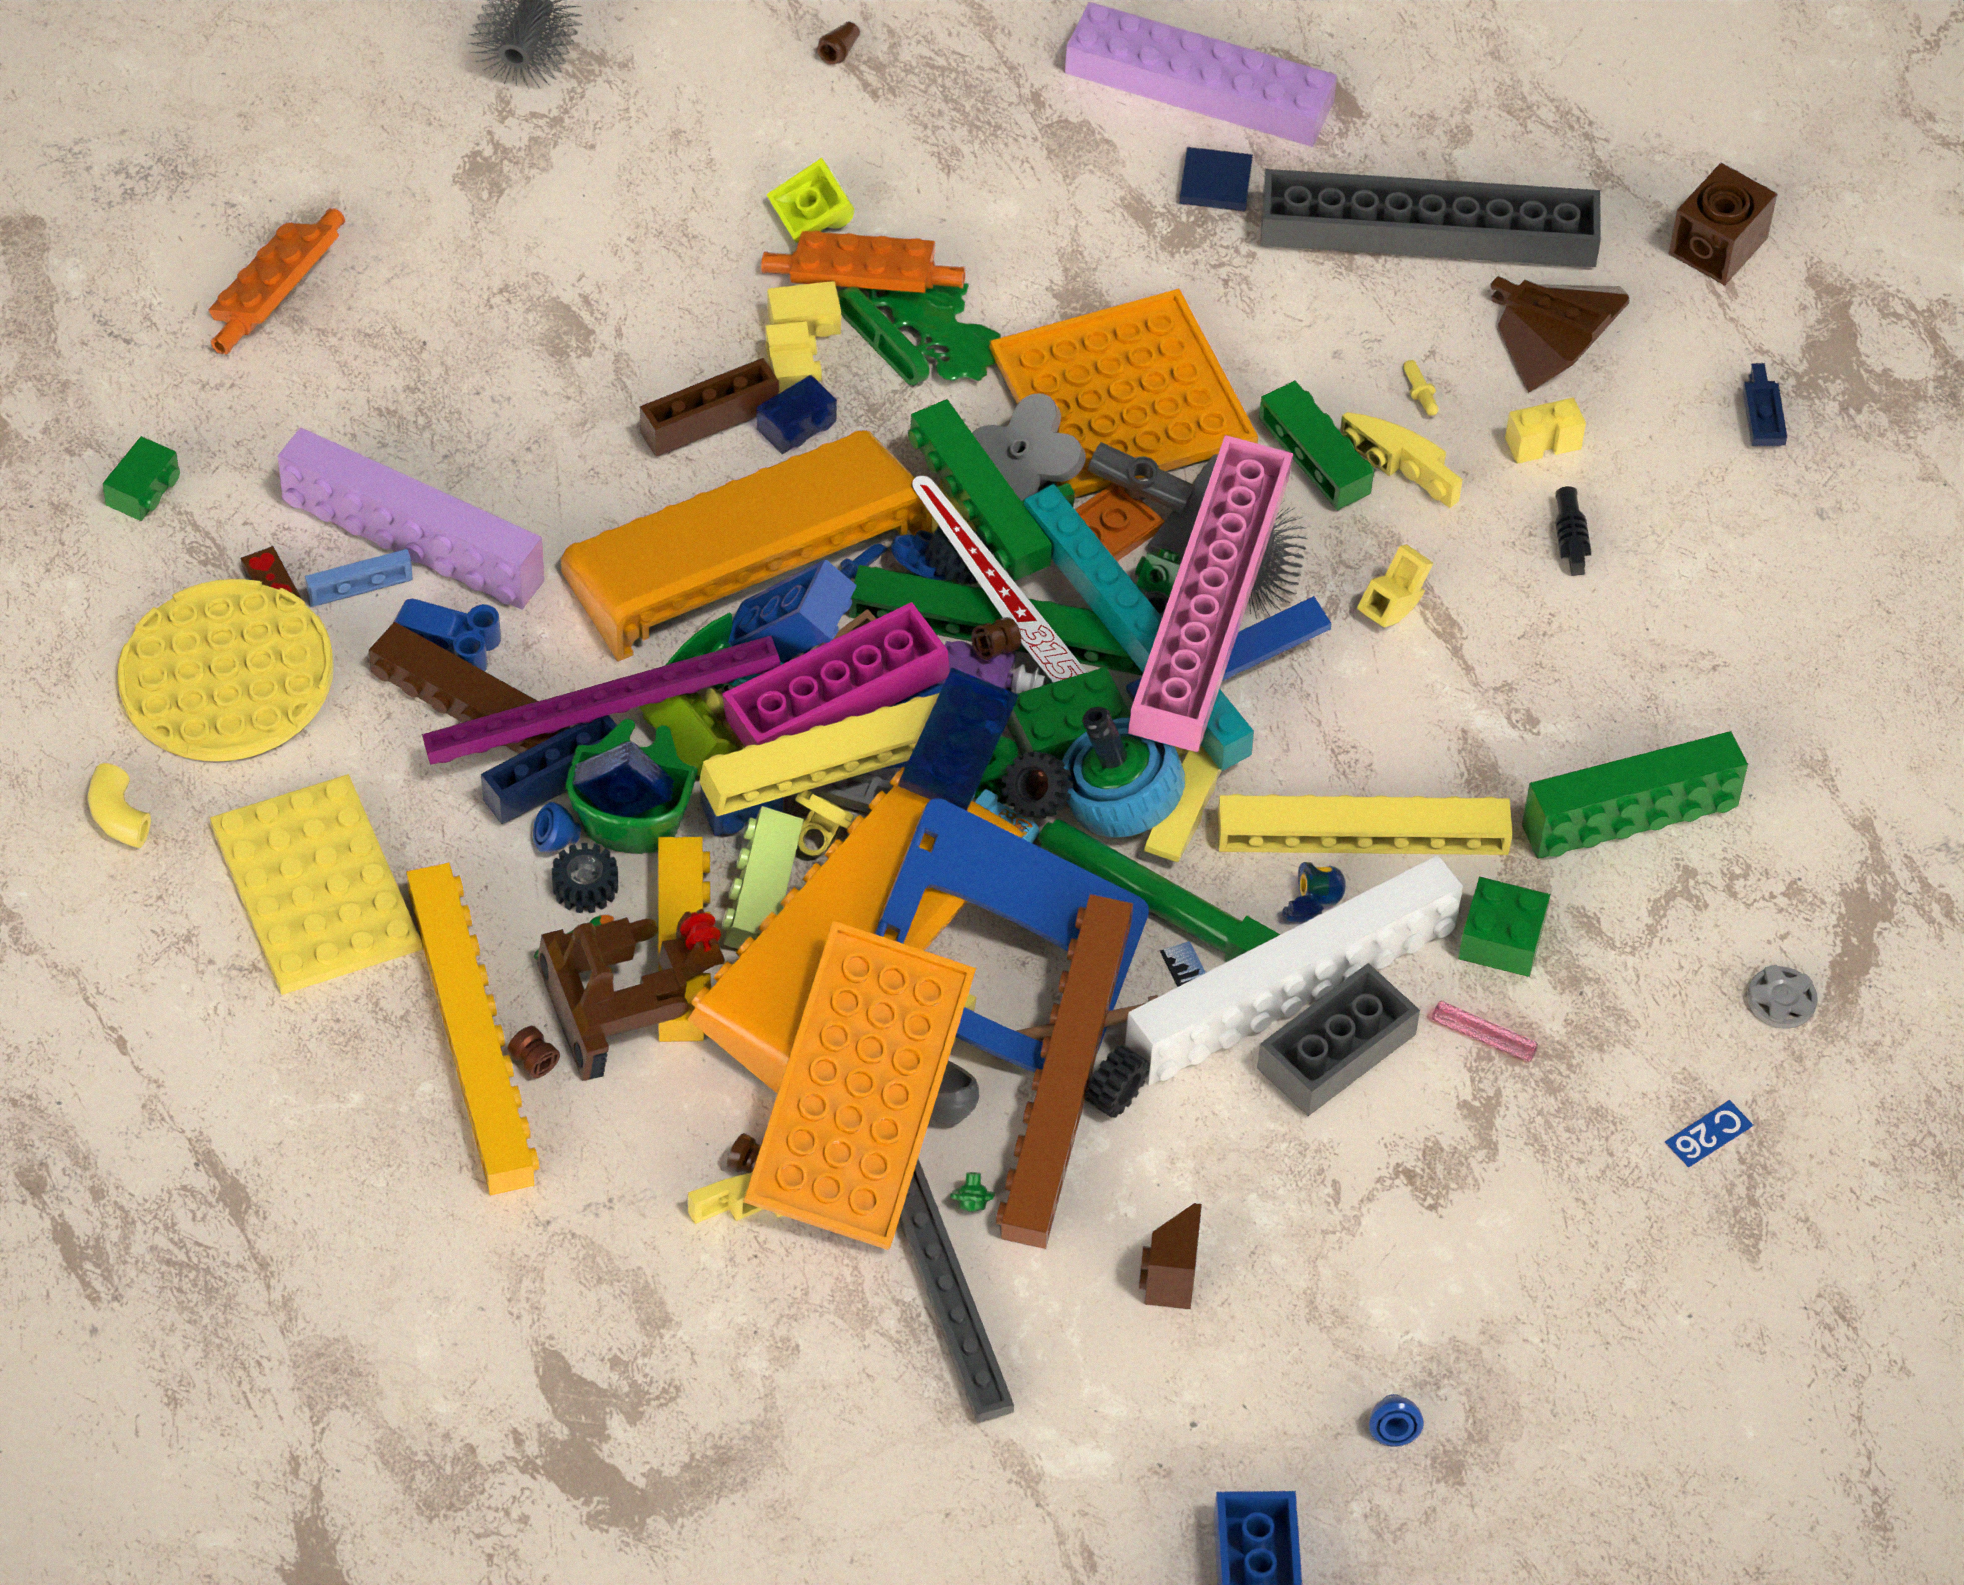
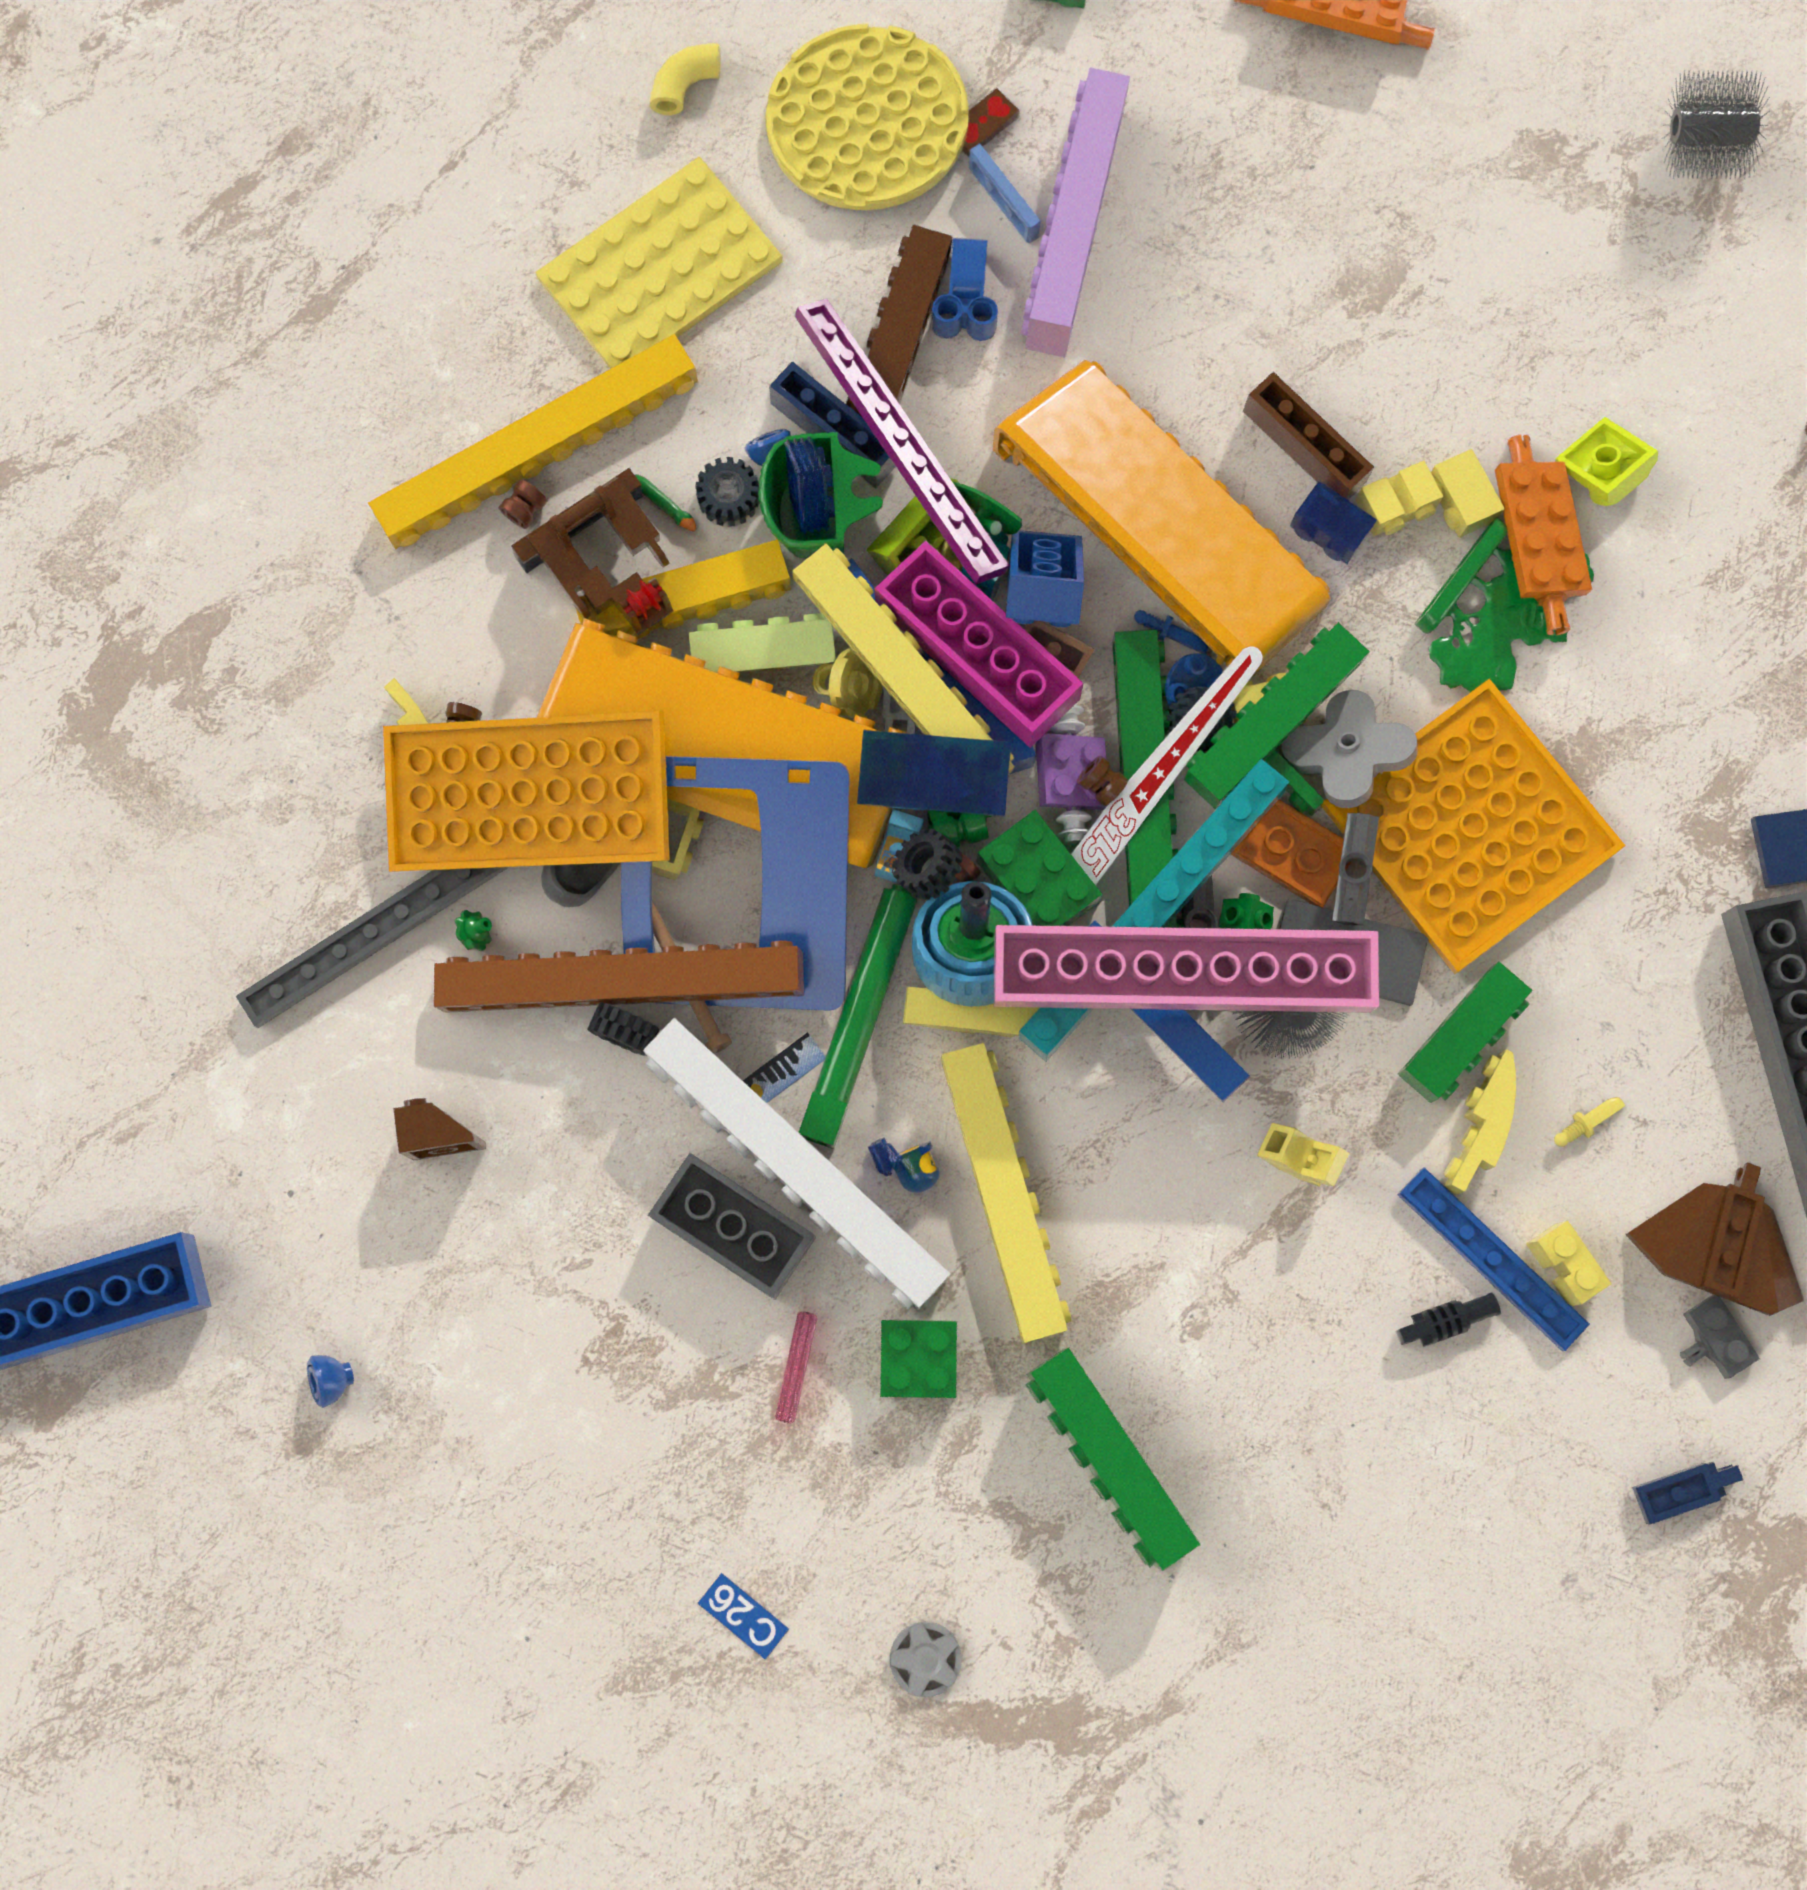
camera: 75 degrees right, 25 degrees up
none -> blue tile [1397,1167,1590,1351]
none -> dark grey plate [1680,1295,1760,1379]

